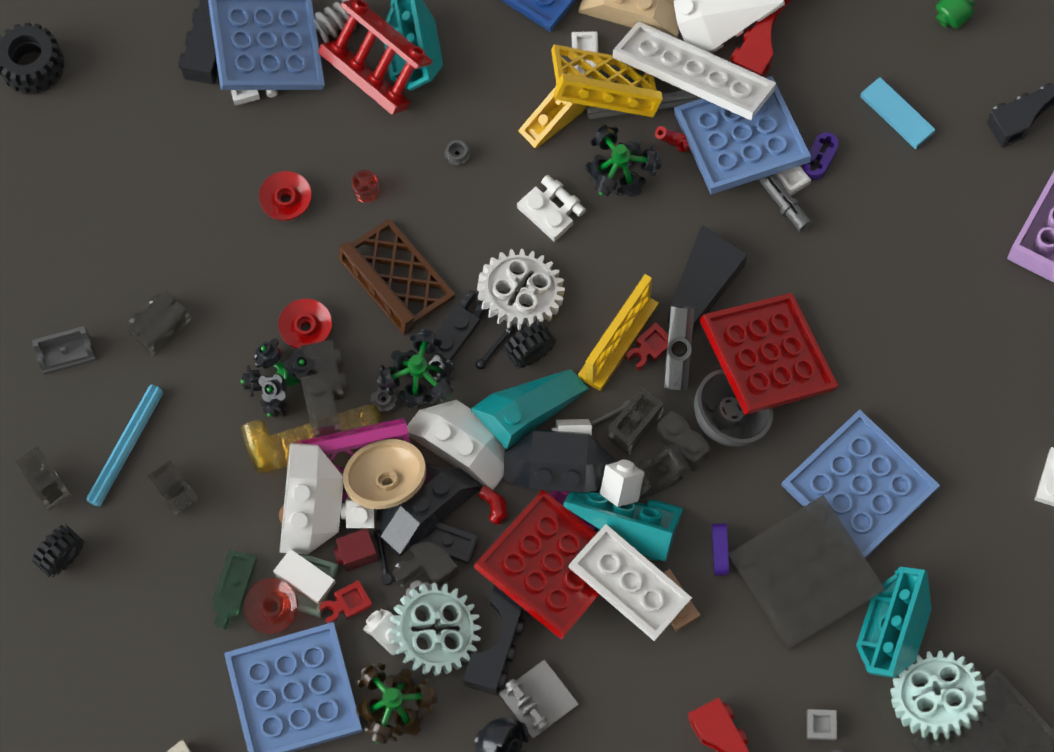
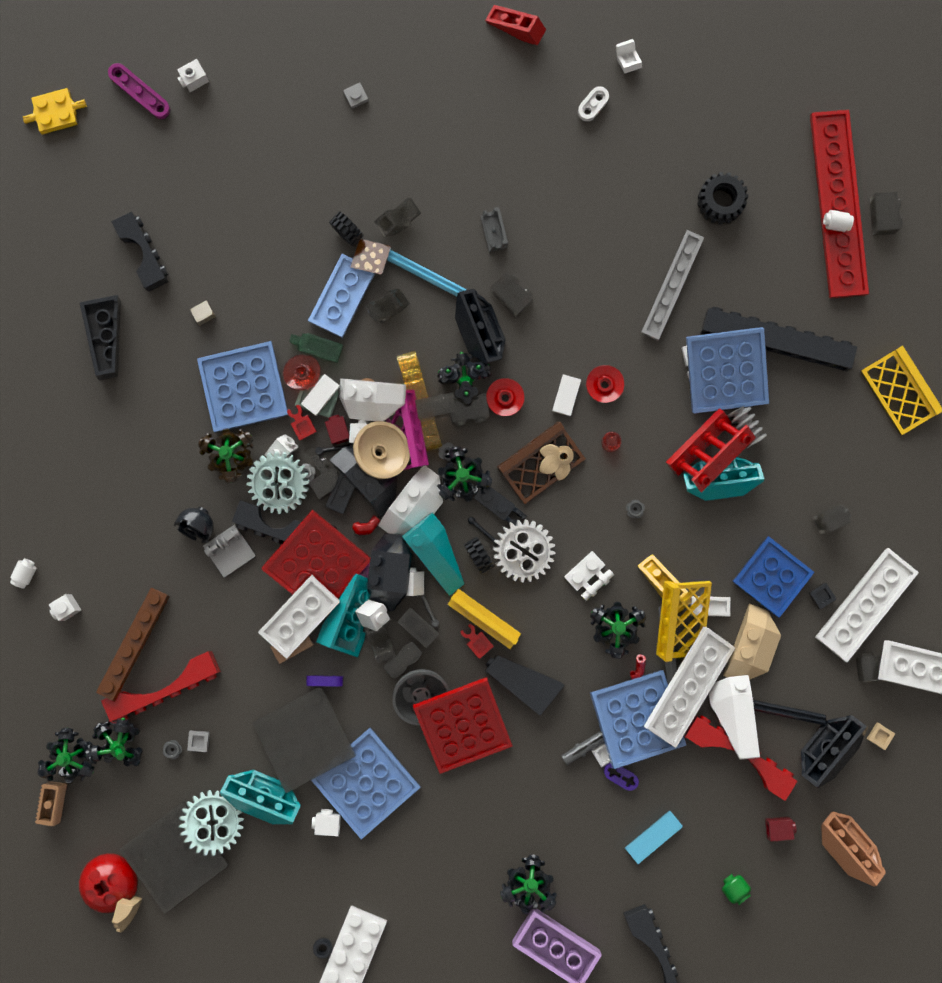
camera: 90 degrees right, 15 degrees up
dark grey piece [664,305,695,390] -> none
none -> light blue plate [308,254,375,338]
none -> white brick [312,809,341,836]
none -> sticker [350,239,391,275]
none -> black wedge [455,289,506,364]
none -> black plant [500,855,557,914]
none -> tan plate [539,444,574,481]
none -> white tile [552,374,581,417]
none -> light grey plate [641,230,704,341]

